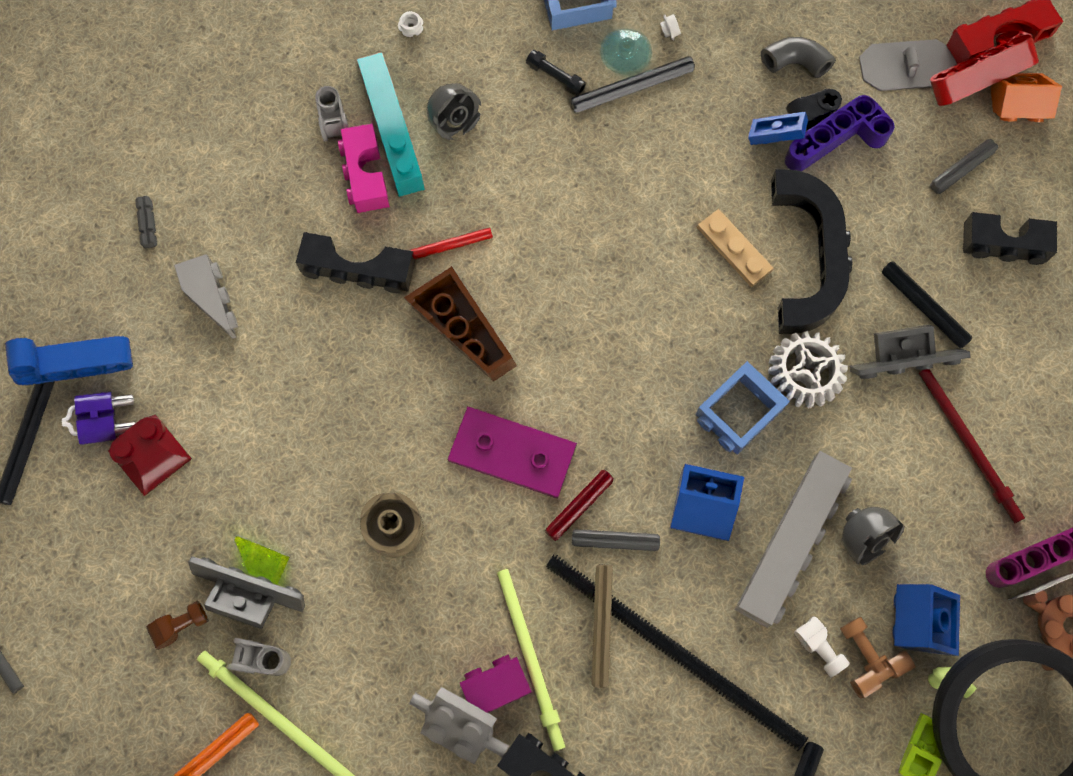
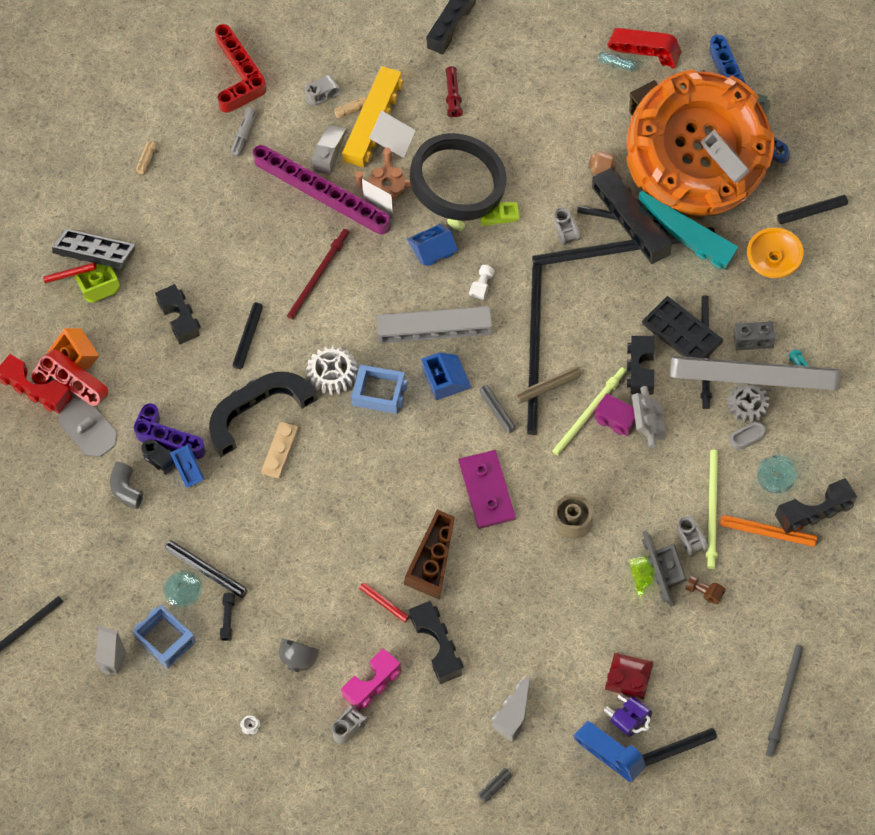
camera: 120 degrees left, 10 degrees down
teal slope [357,52,425,197] -> none
dark red axle [545,470,614,541] -> none
white plate [660,14,681,40] -> none
medium nougat bar [840,617,916,699] -> none
dark grey cylinder [842,507,905,565] -> none
dark grey bracket [849,325,971,379] -> none
dark grey axle [930,139,998,194] -> none

